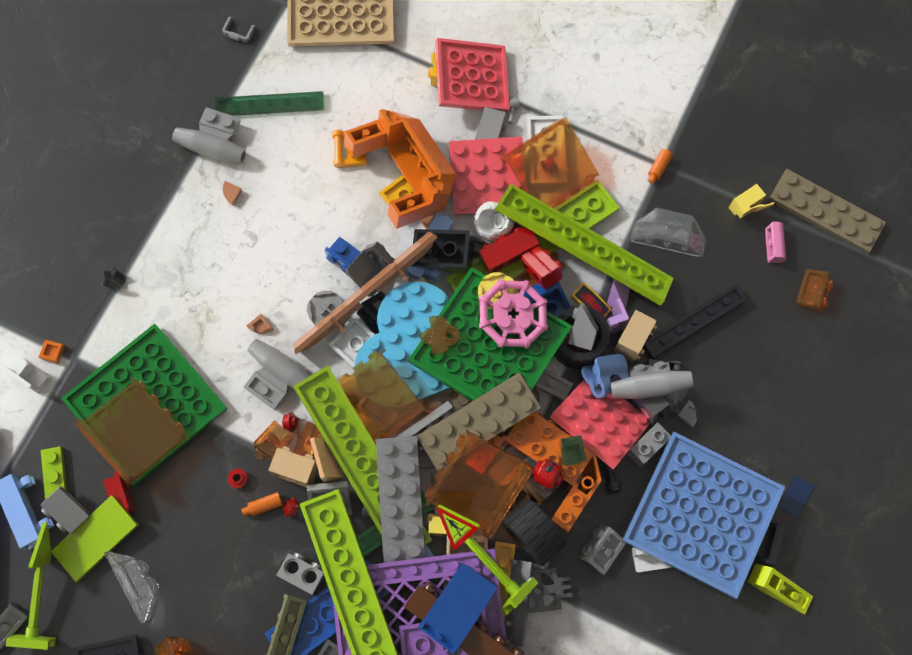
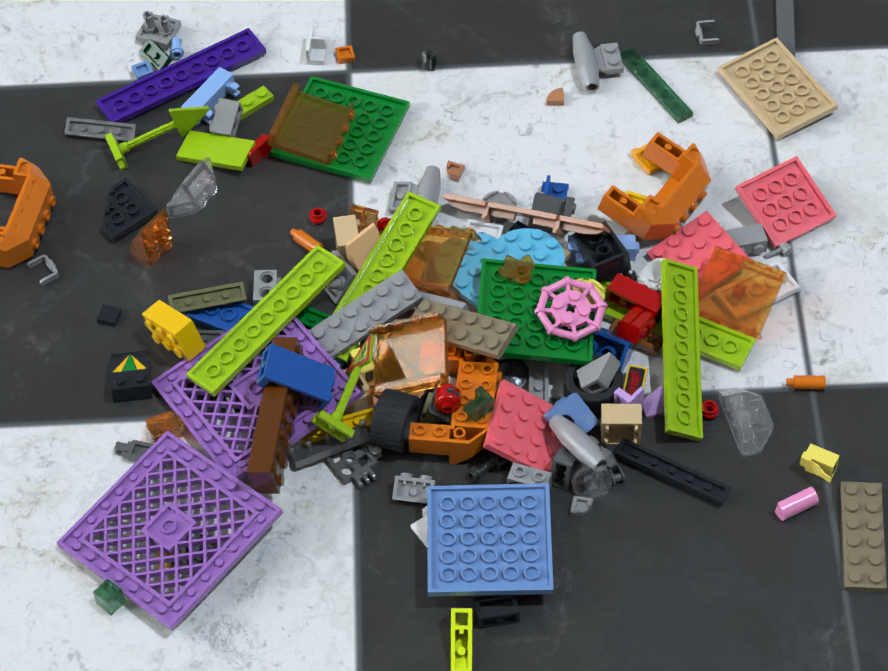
camera: 65 degrees right, 20 degrees down
dark blue sticker [778,475,815,518] -> none
clear orange bracket [796,269,834,313] -> none
none -> red plate [702,400,719,419]

